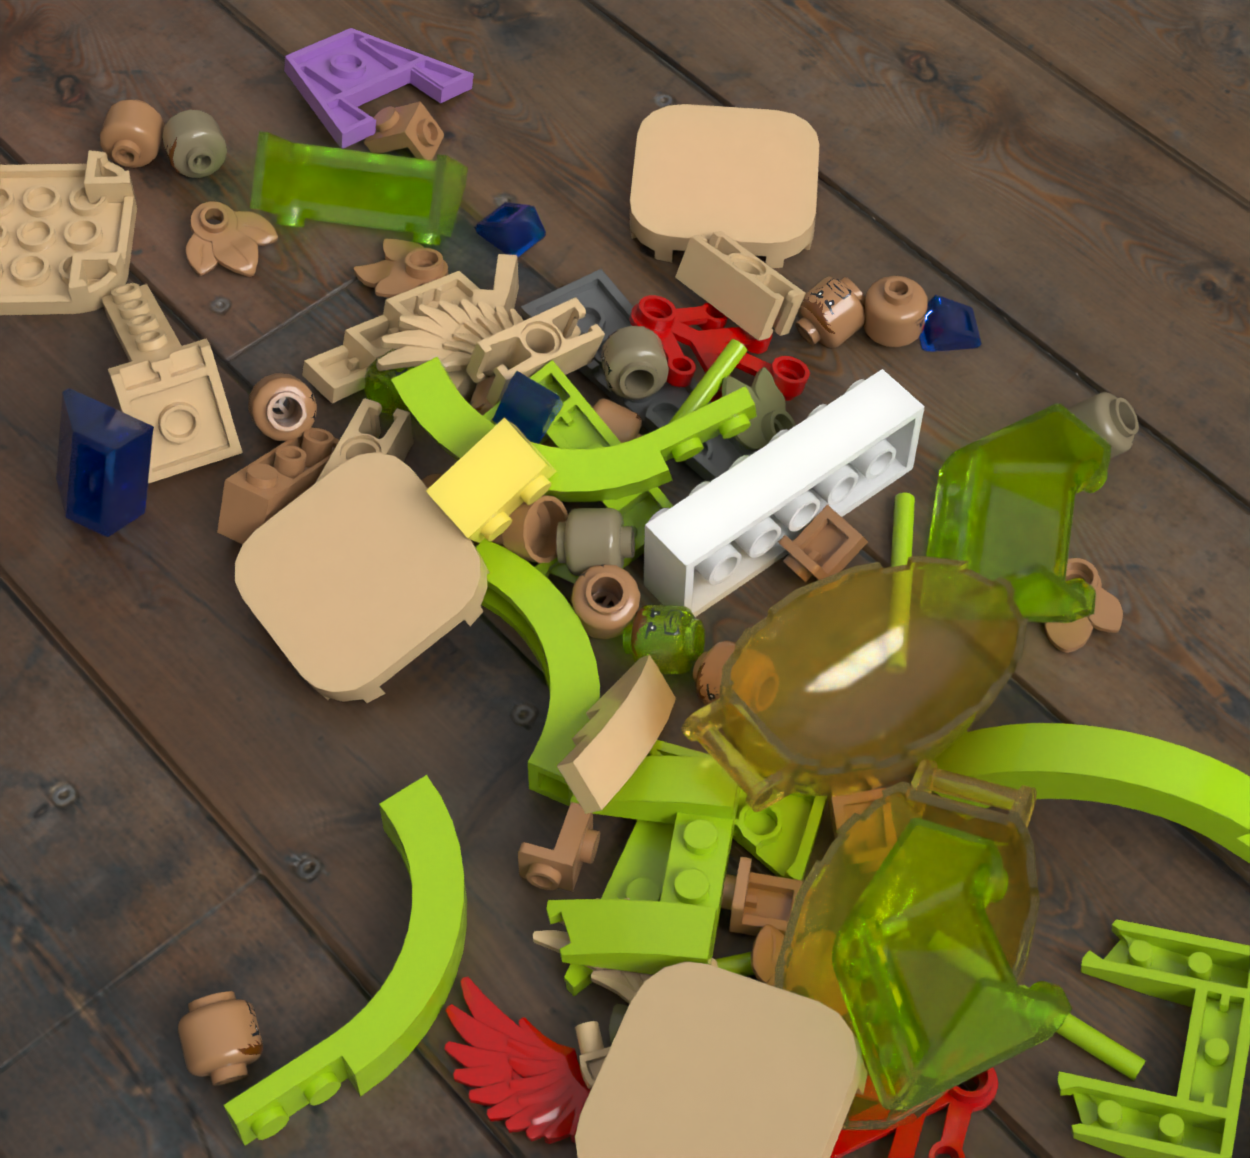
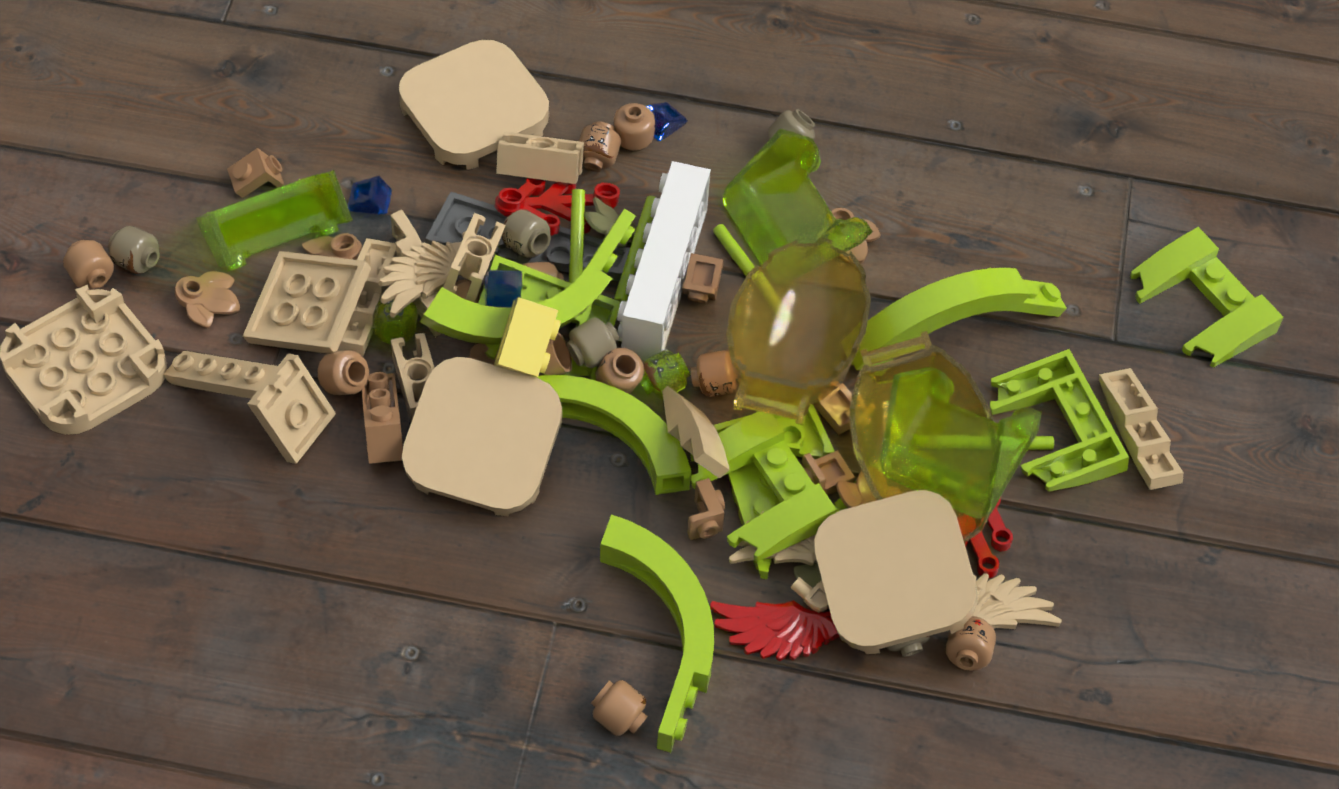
camera: 40 degrees left, 0 degrees up
clear blue slope [56,388,154,537] -> none
medium lavender wing [284,28,474,149] -> none
none -> tan plate [243,251,371,354]

